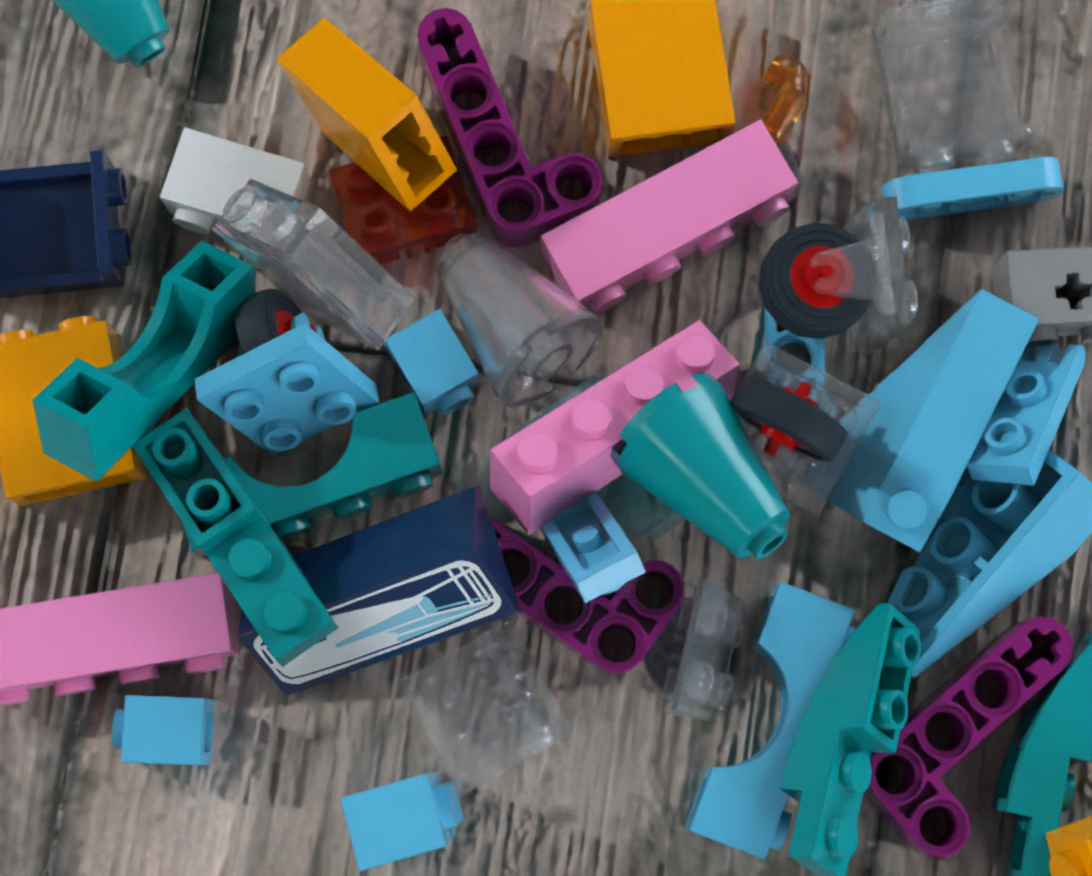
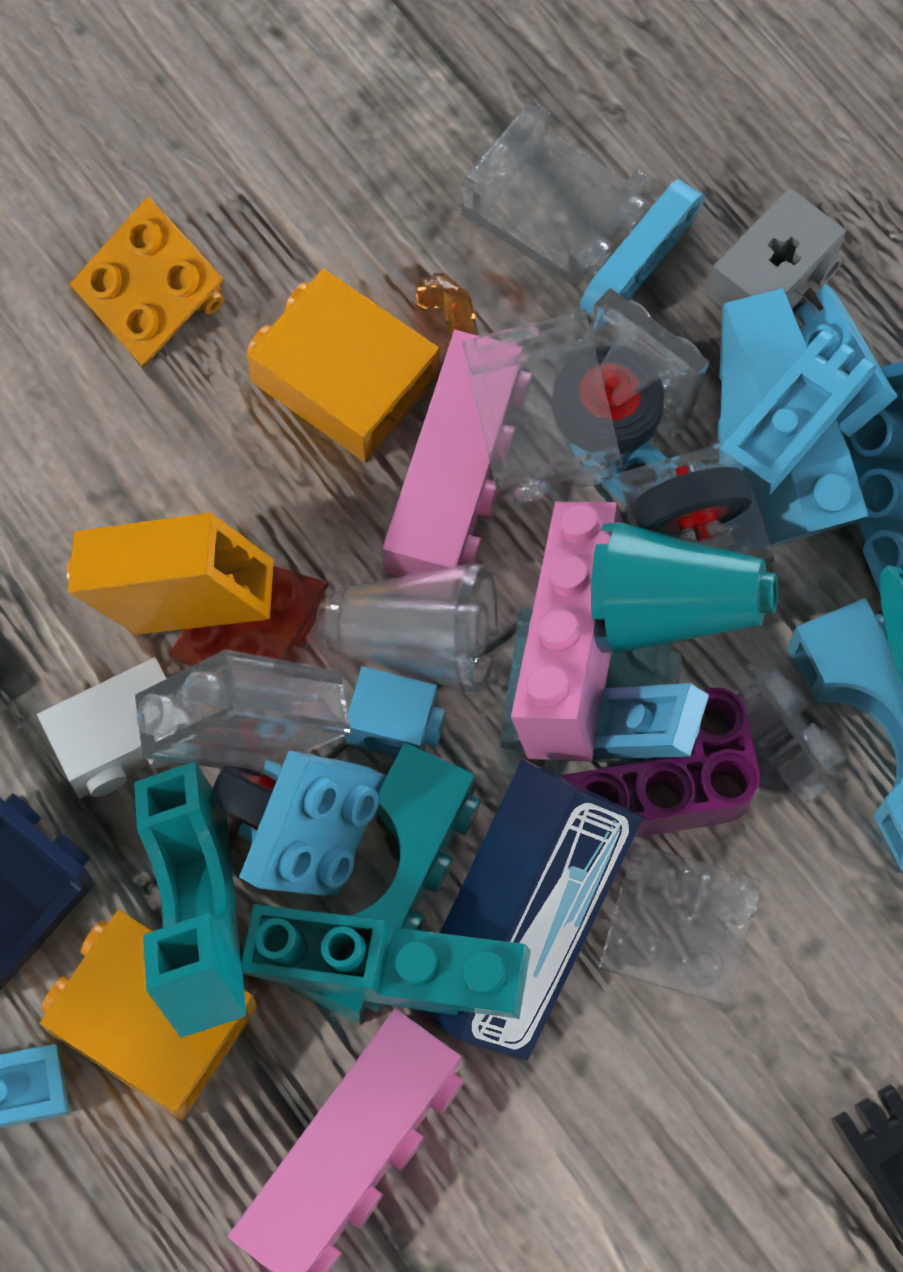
camera: 40 degrees left, 10 degrees down
medium azure brick [112,695,216,765] -> none
medium azure arch [340,771,464,871] -> none
magenta beam [417,8,603,247] -> none
none -> clear panel [462,310,623,503]
none -> medium azure hinge [719,330,877,495]

